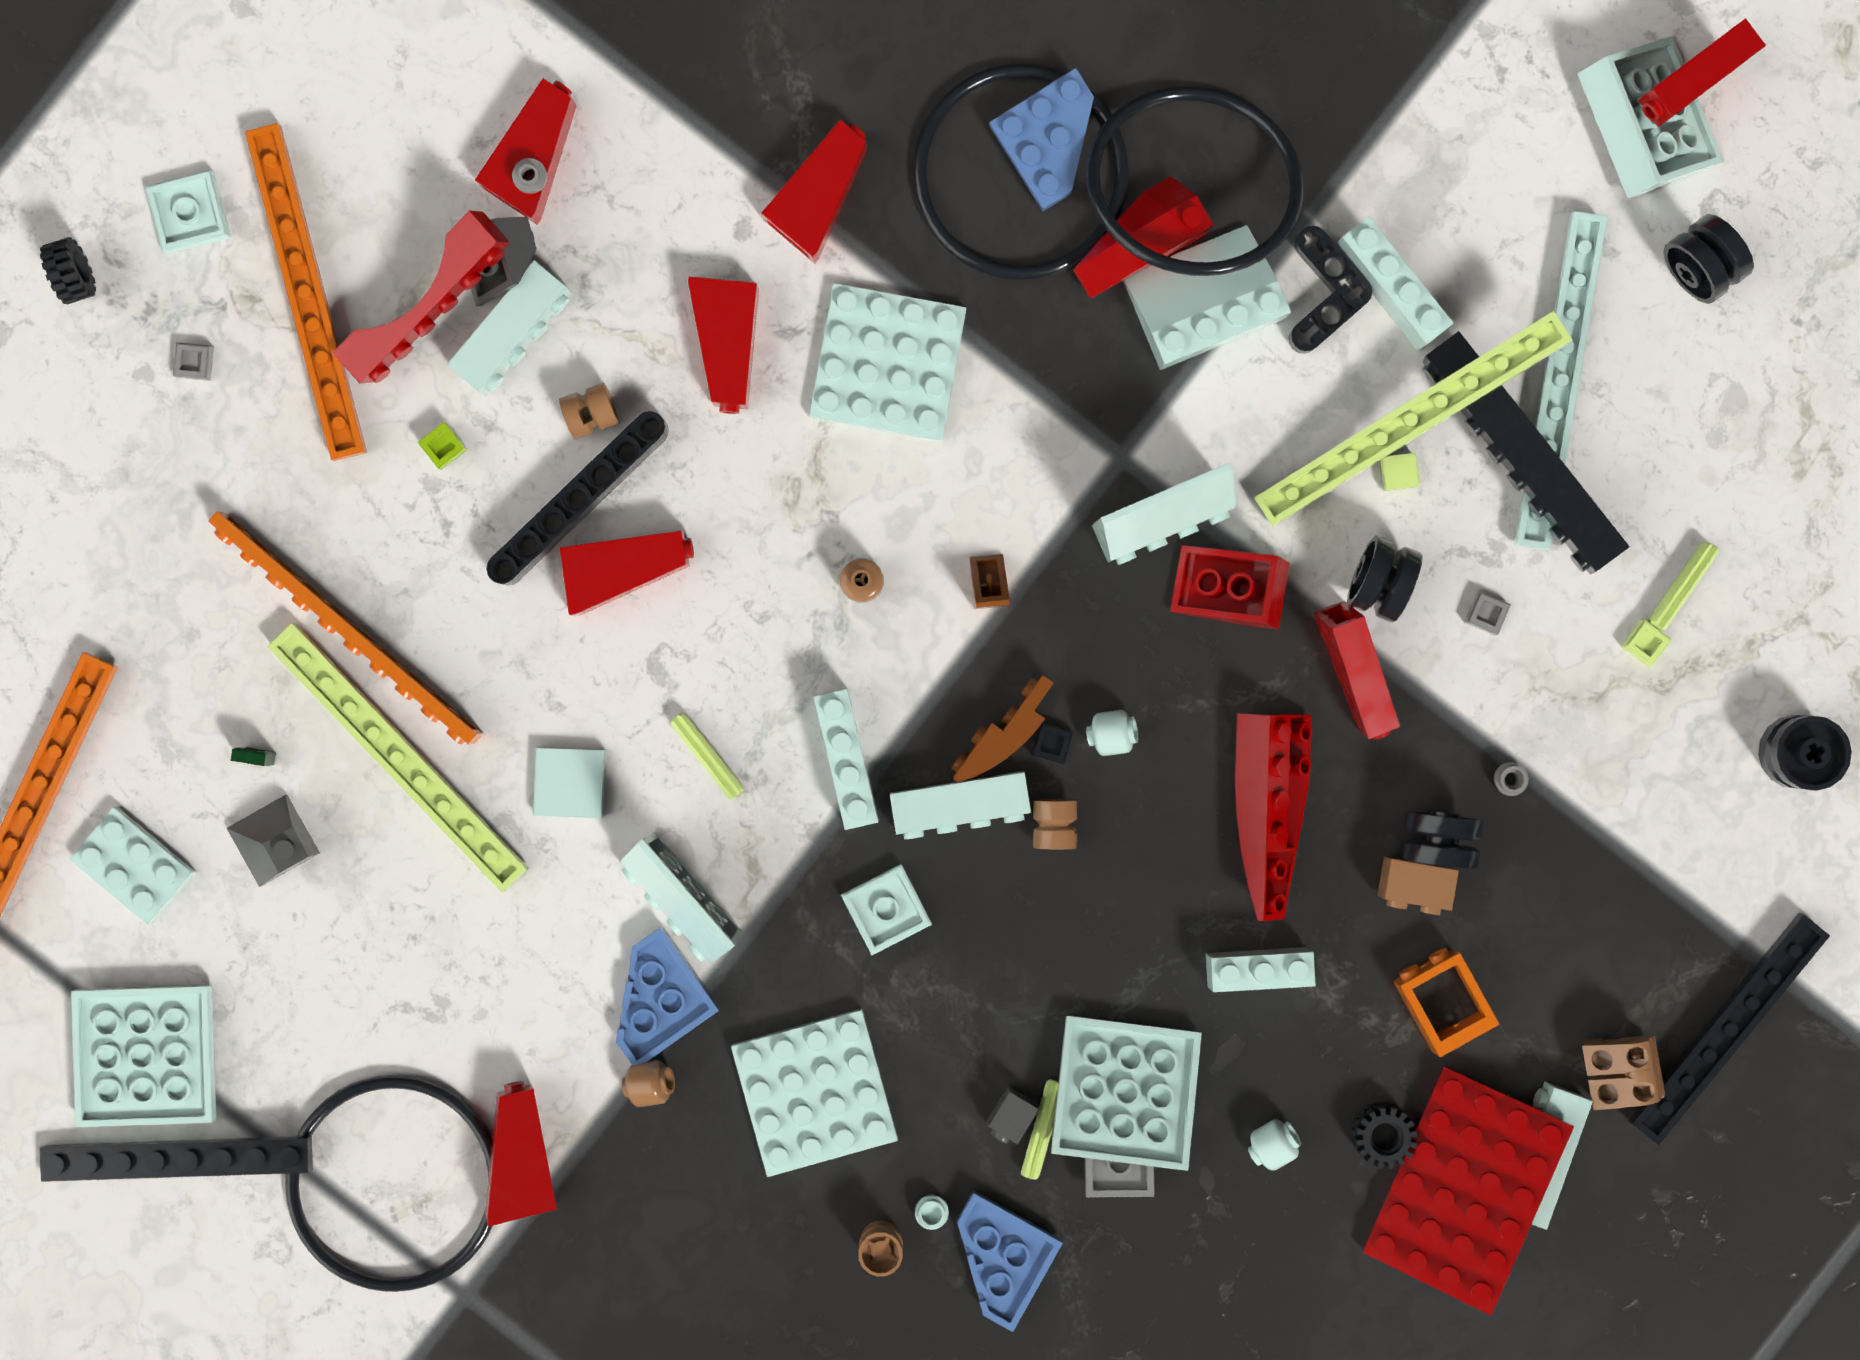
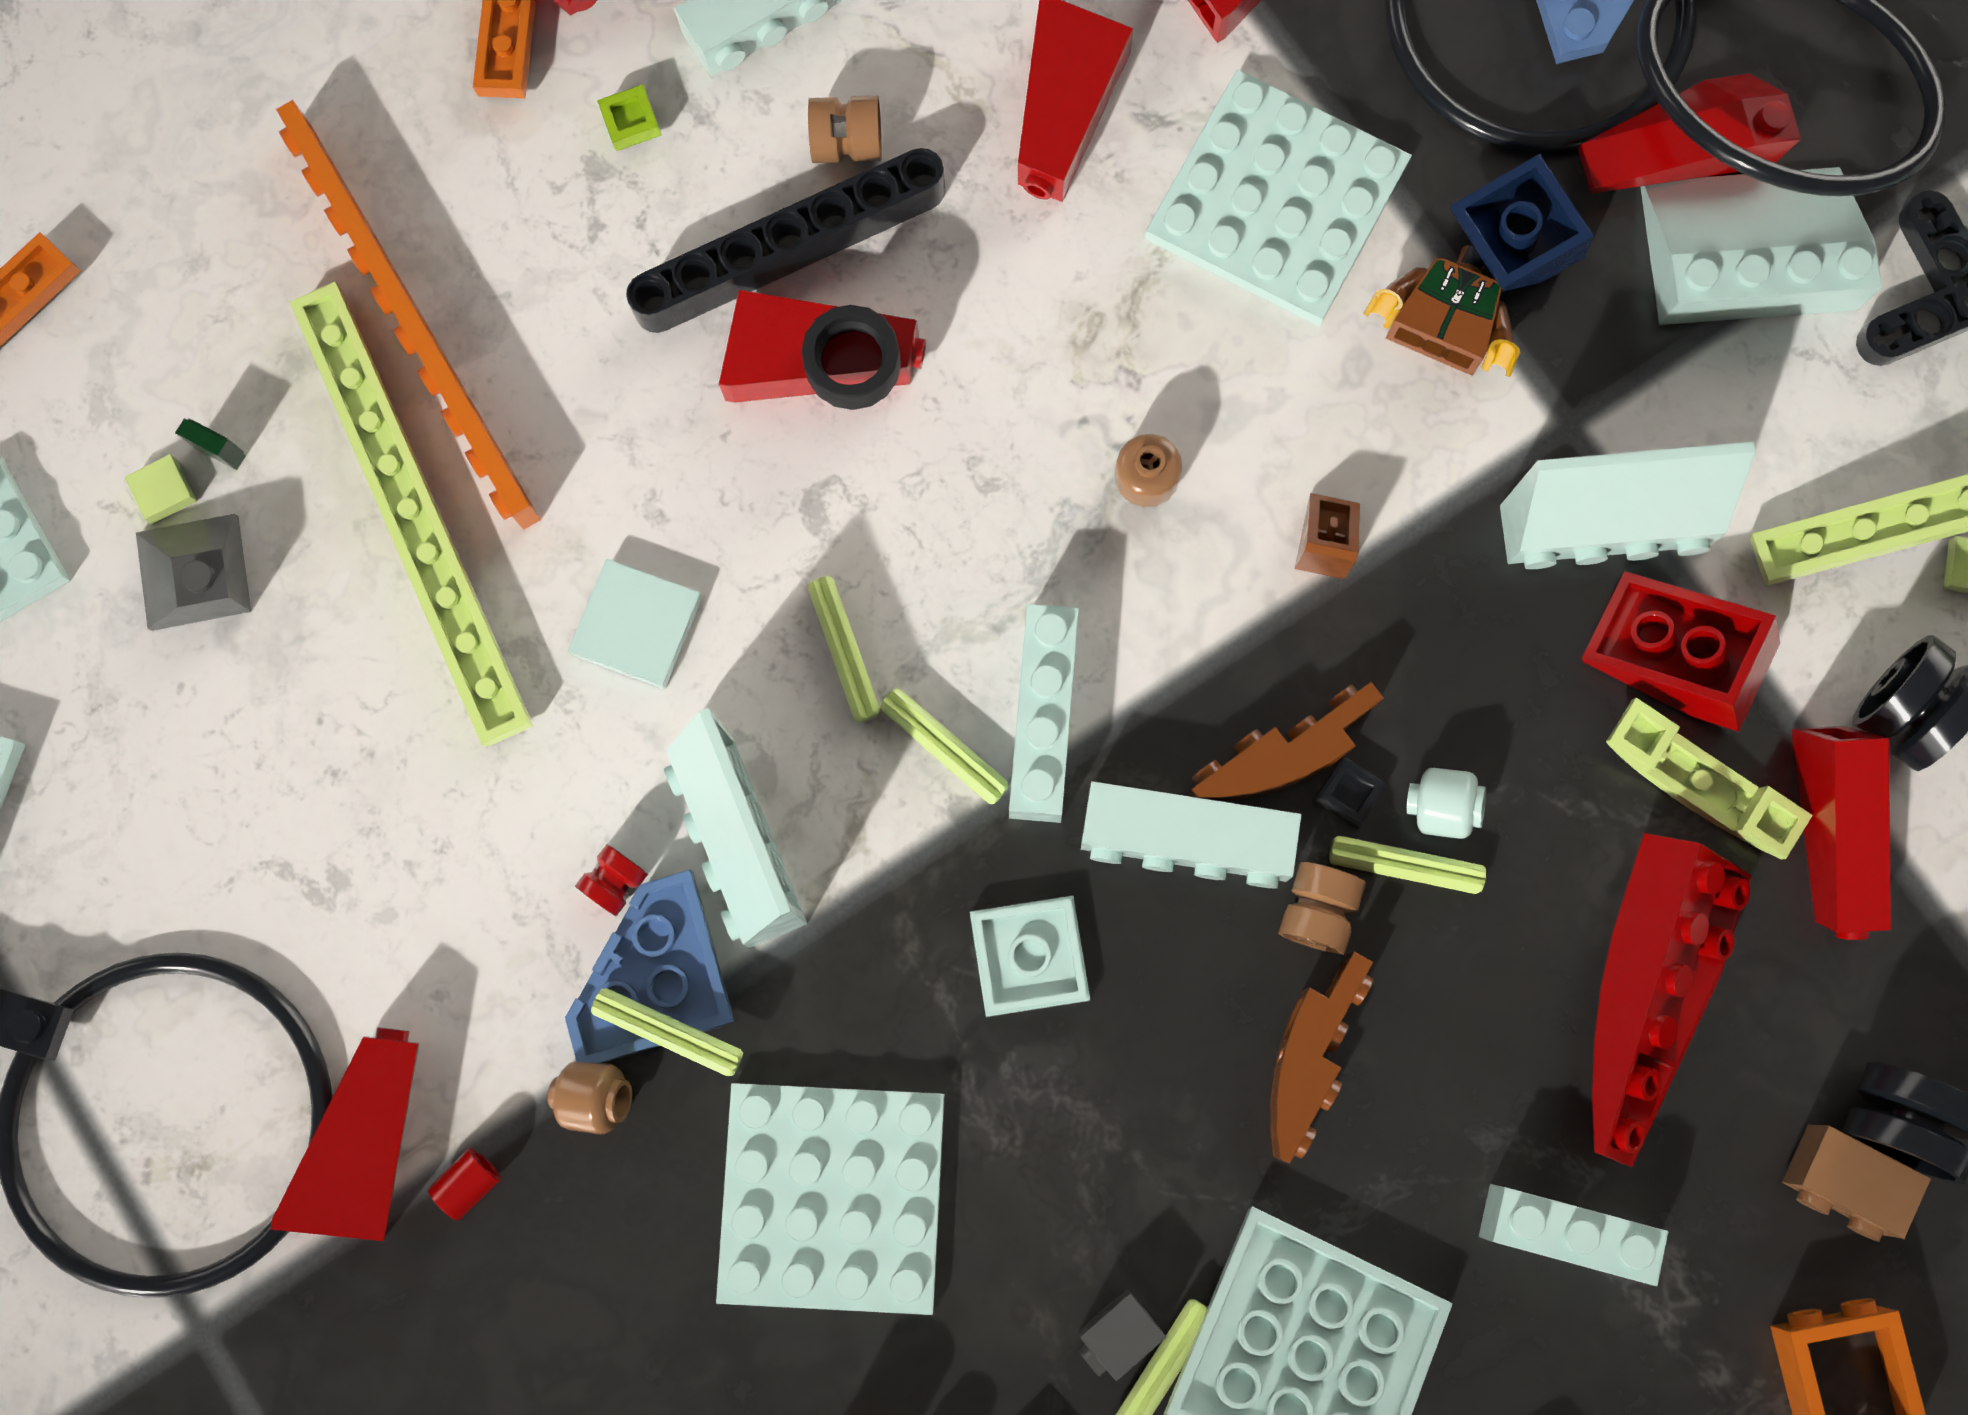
camera: 20 degrees right, 10 degrees down
none -> yellowish green tile [125,454,197,524]
none -> red piece [428,1147,501,1221]
none -> red wheel [575,844,648,916]
none -> yellowish green axle [591,988,743,1076]
none -> black tyre [801,304,901,410]
none -> yellowish green axle [881,688,1009,804]
none -> dark orange slope [1270,951,1374,1164]
none -> yellowish green axle [1329,836,1486,894]
none -> torso [1363,245,1520,377]
none -> dark blue slope [1450,154,1594,291]
none -> yellowish green slope [1606,698,1813,860]

